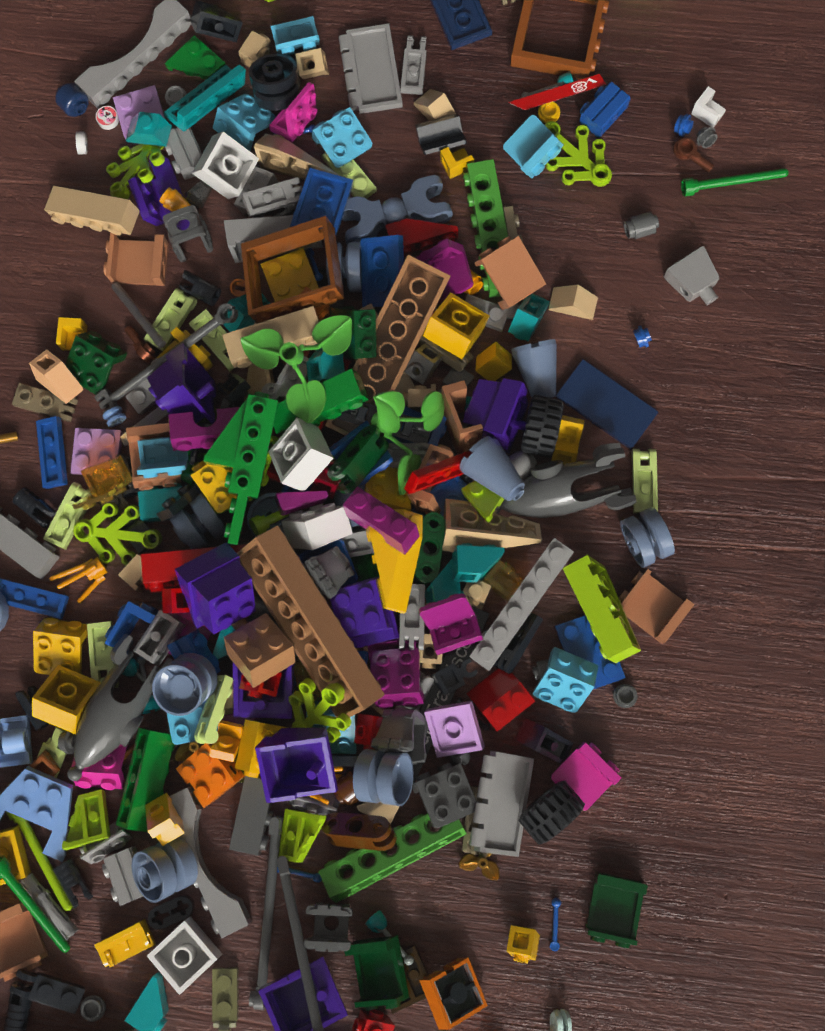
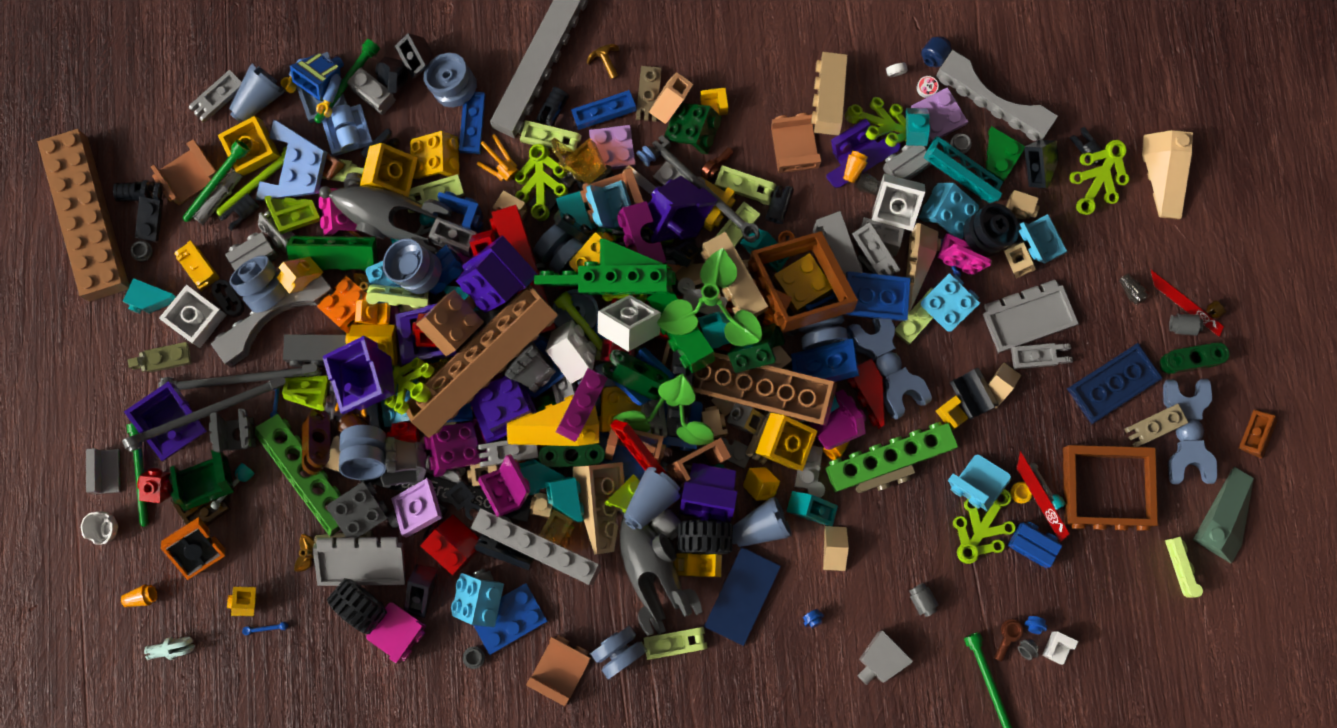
camera: 70 degrees right, 0 degrees up
flat silver bar [111,282,166,349] -> none
dark grey piece [162,205,213,262] -> none
magenta slope [275,491,328,516] -> none
nougat panel [475,236,546,310] -> none
lime wedge [563,555,642,663] -> none
dark green panel [585,872,648,948] -> none

